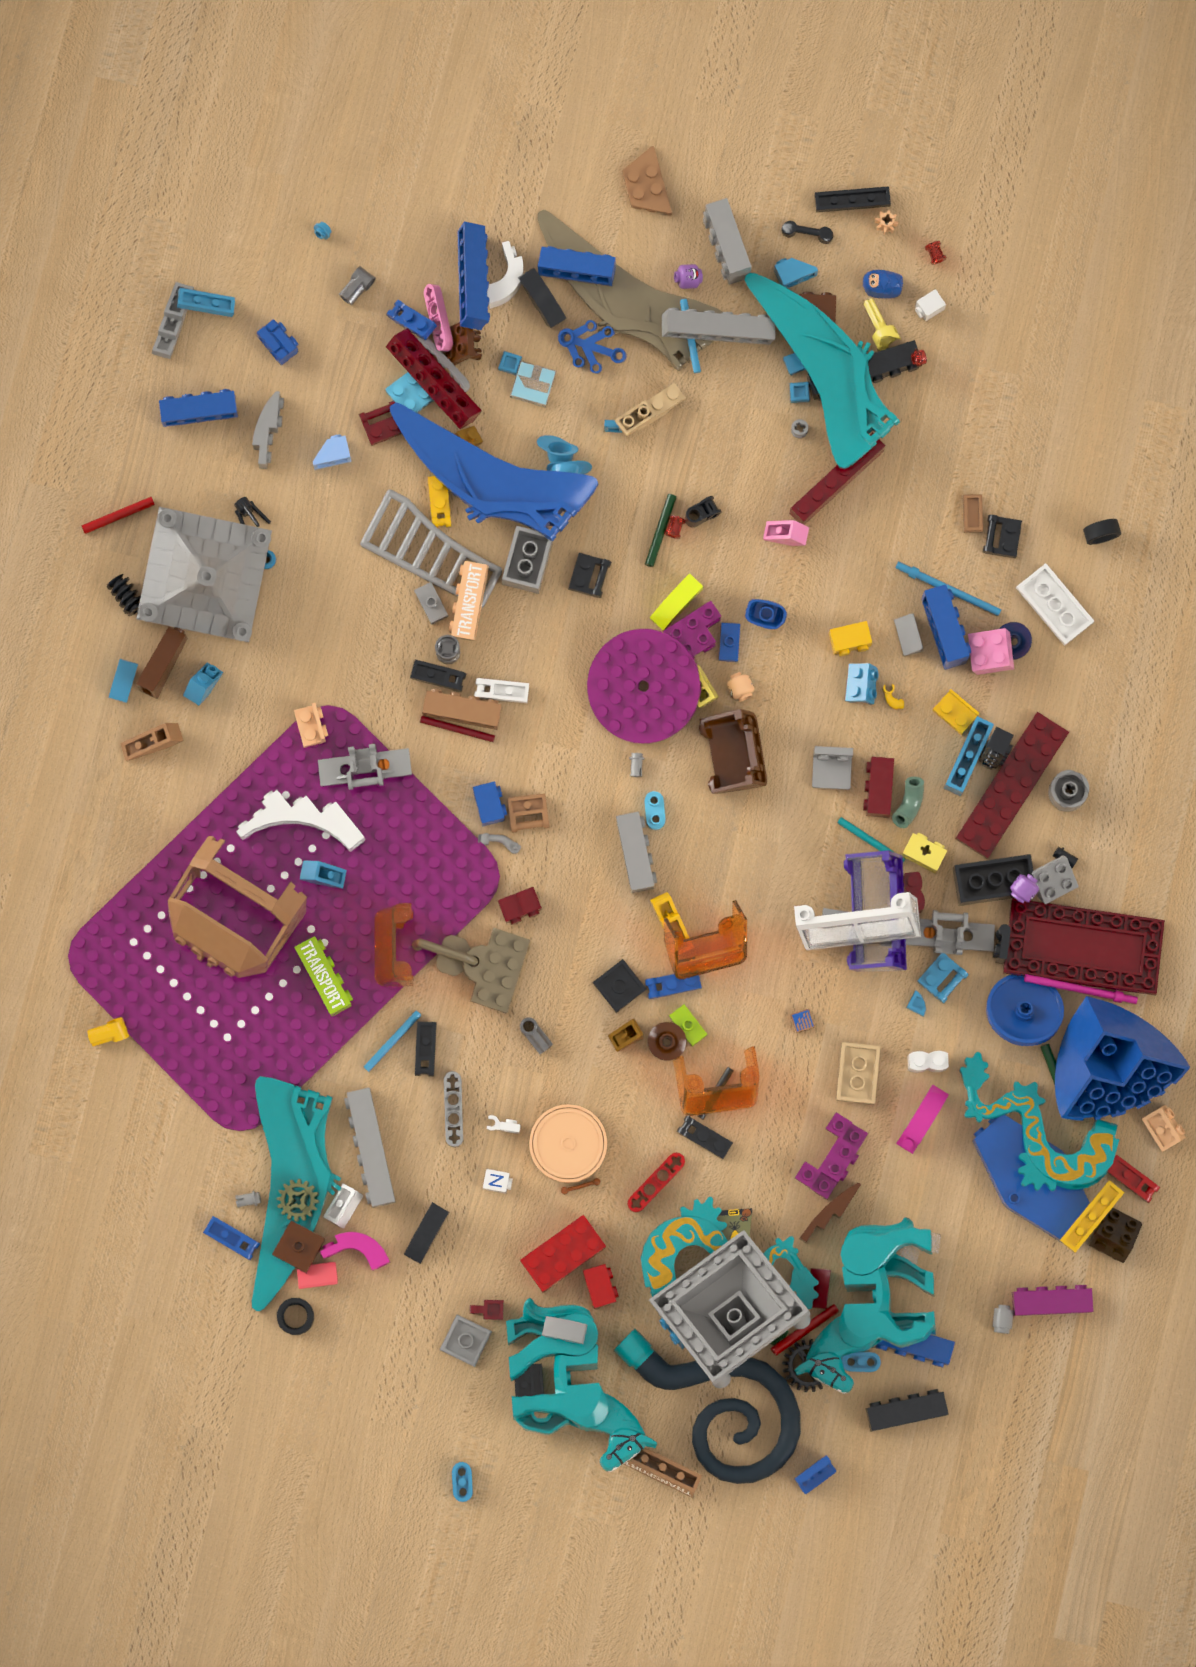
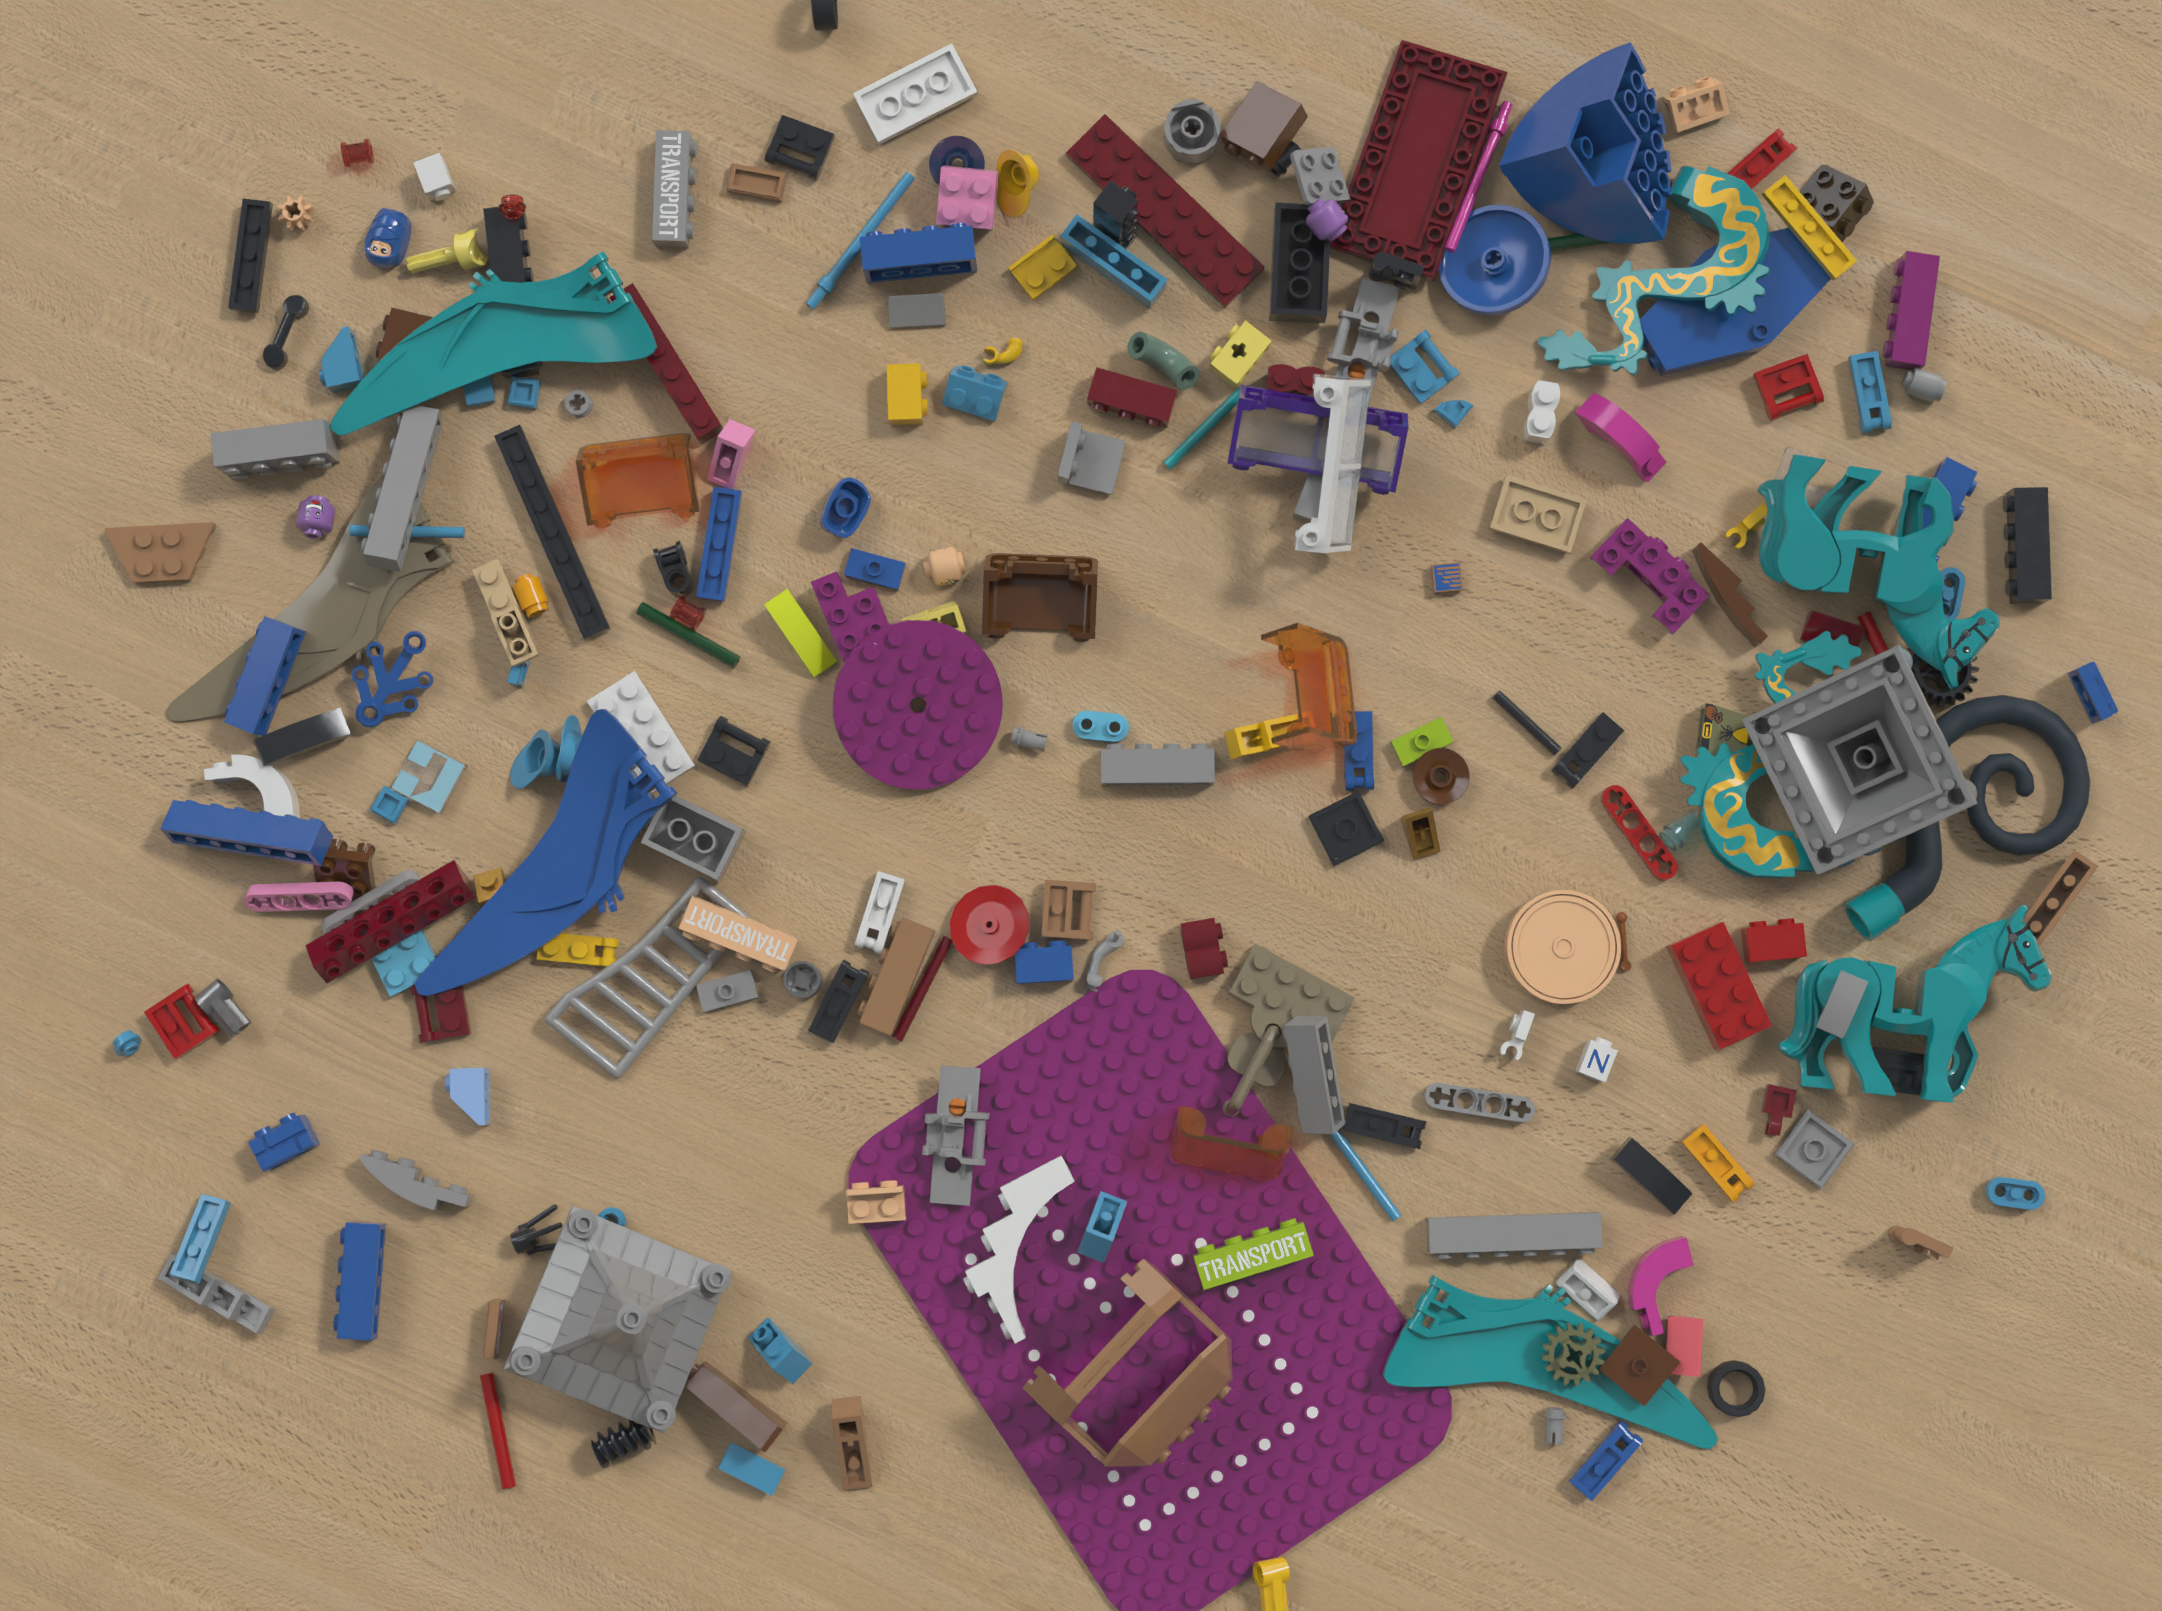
camera: 75 degrees left, 5 degrees up
blue plate [386,300,437,340] -> none
flat silver piece [520,1017,553,1054] -> none
clear orange windscreen [673,1046,760,1117] -> none
none -> red plate [144,984,220,1059]
none -> medium nougat tile [483,1299,505,1359]
none -> black plate [494,425,611,641]
none -> light orange brick [512,574,548,618]
none -> clear orange windscreen [576,433,700,528]
none -> white plate [587,671,696,794]
none -> light grey brick [652,130,697,248]
none -> blue plate [696,486,742,602]
none -> red piece [950,885,1029,965]
none -> yellow piece [997,150,1039,217]
none -> brick [1220,81,1308,171]
none -> light grey brick [1284,1016,1345,1134]
none -> clear light blue cone [1659,810,1700,850]
none -> light orange plate [1681,1124,1755,1203]
none -> yellow plate [1724,503,1767,550]
none -> red plate [1753,353,1824,421]
none -> dark azure plate [1848,351,1892,433]
none -> medium nougat plate [1888,1225,1954,1260]

